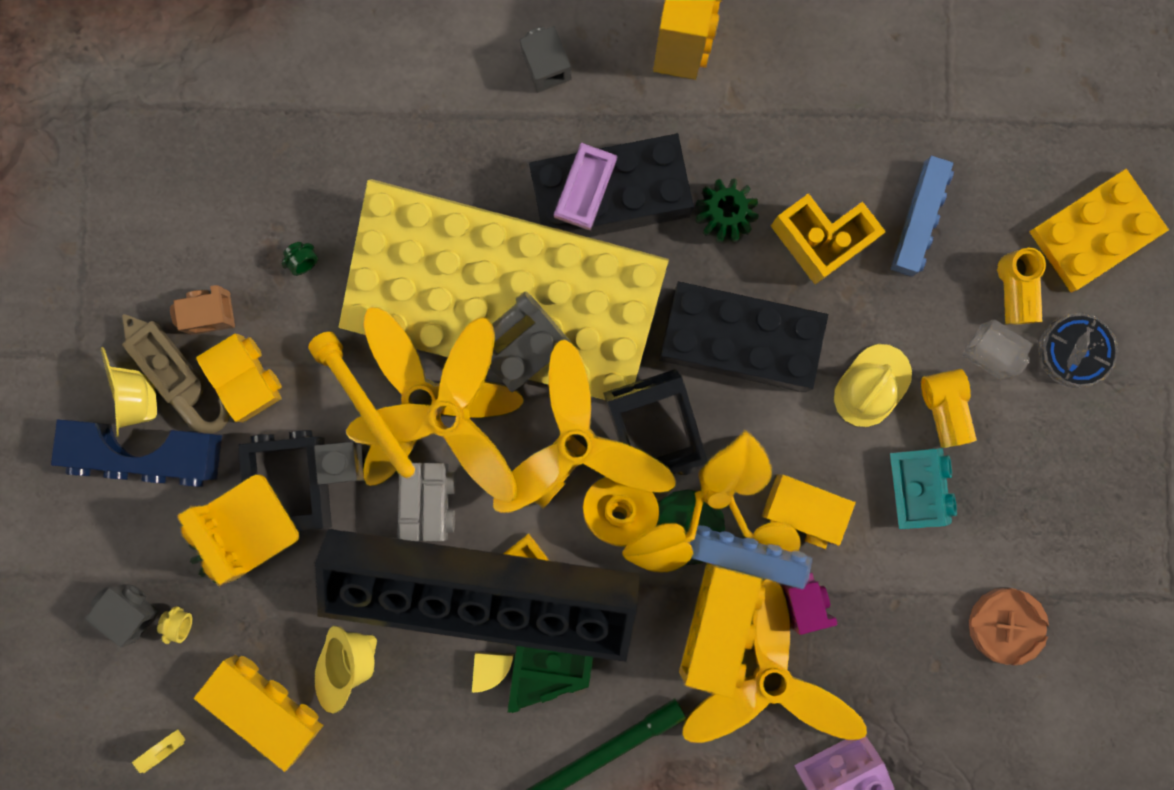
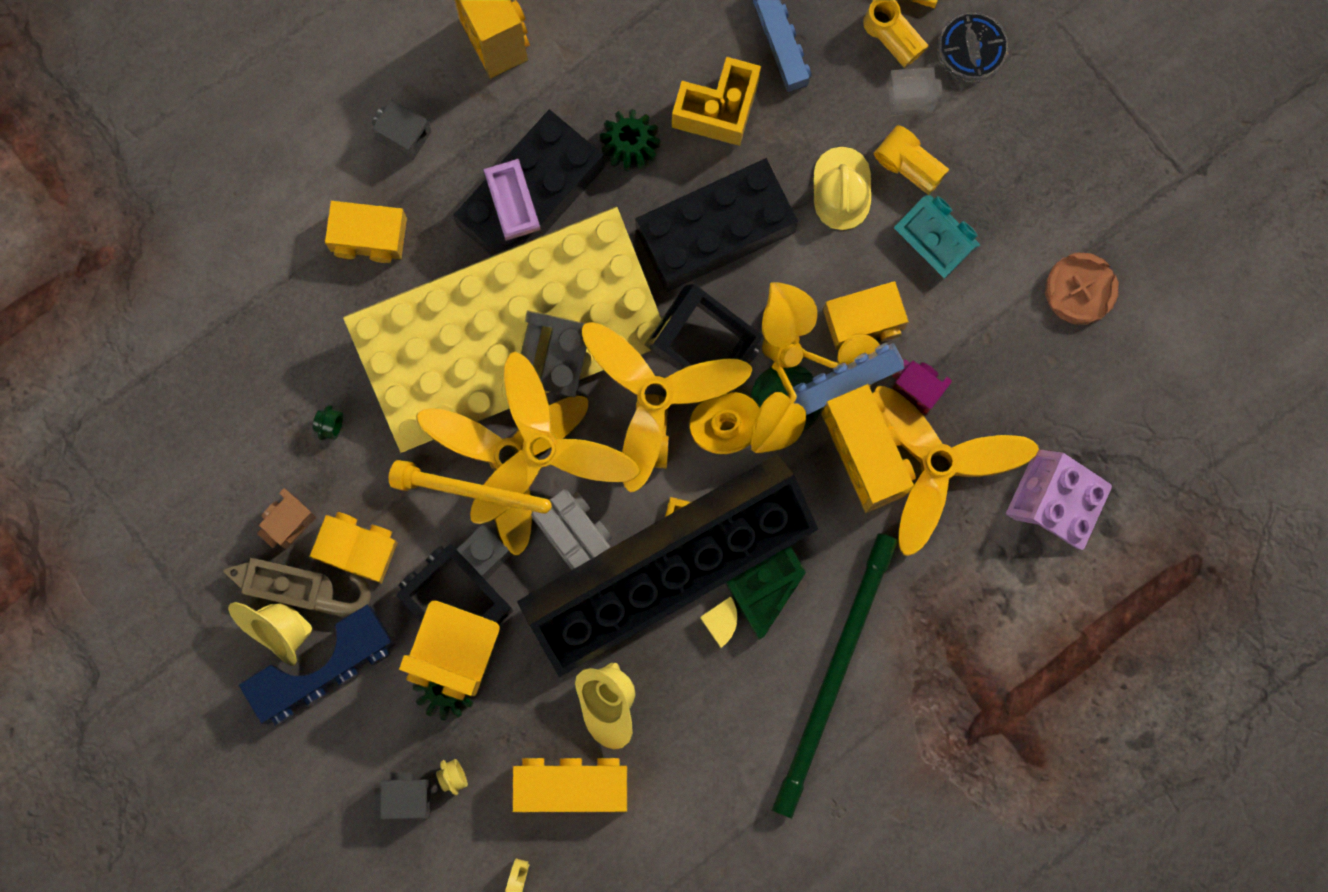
camera: 40 degrees left, 5 degrees down
none -> yellow brick [325,201,407,263]

